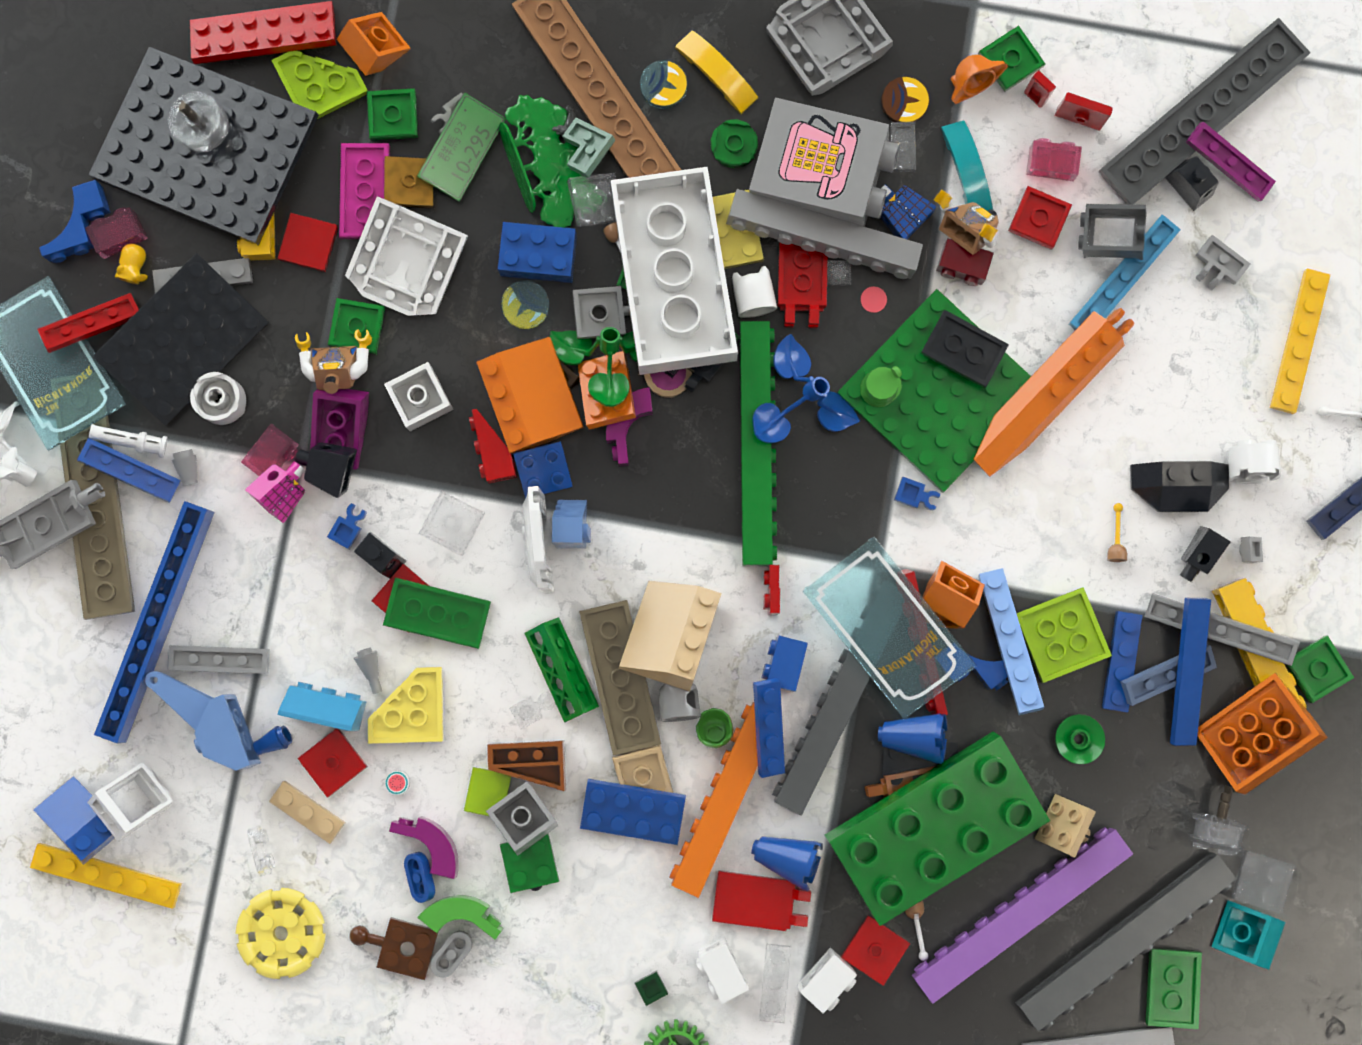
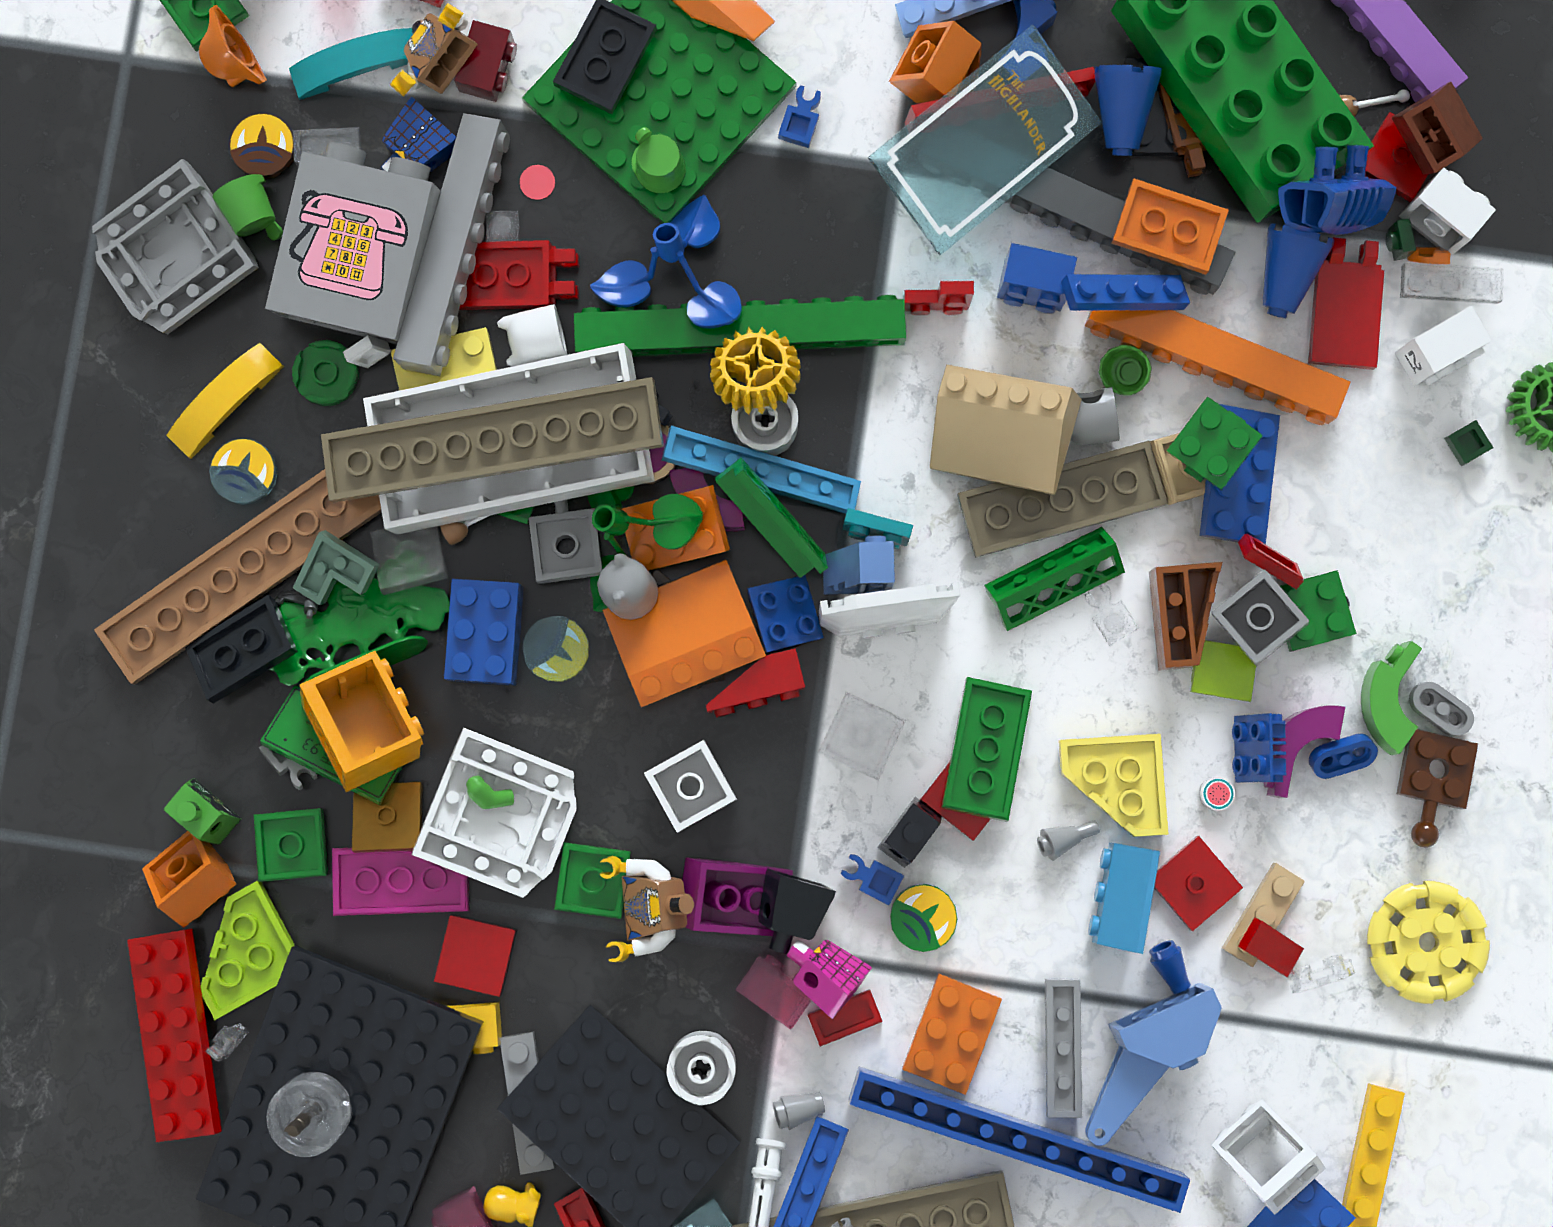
camera: 90 degrees left, 0 degrees up
none -> bright green torso [164,778,241,845]
none -> black plate [185,595,298,704]
none -> clear plate [205,1023,249,1062]
none -> bright green hat [212,174,283,240]
none -> light orange container [299,651,424,792]
none -> dark tan plate [321,377,664,503]
none -> white tile [343,335,391,368]
none -> bright green arm [466,776,514,809]
none -> light grey piece [597,553,659,620]
none -> dark azure plate [661,426,861,514]
none -> yellow gear [710,327,801,415]
none -> green fence [715,457,828,578]
none -> white brick [731,395,798,456]
none -> red tile [807,989,883,1047]
none -> teal plate [843,508,913,549]
none -> tile [890,884,958,952]
none -> orange plate [902,973,1002,1095]
none -> orange plate [1111,178,1229,275]
none -> green piece [1167,396,1263,491]
none -> blue hinge [1232,713,1287,783]
none -> red tile [1238,533,1304,590]
none -> red tile [1238,917,1304,978]
none -> blue piece [1278,145,1397,235]
none -> dark green plate [1386,218,1416,261]
none -> copper slope [1392,81,1483,175]
none -> orange tile [1407,247,1451,264]

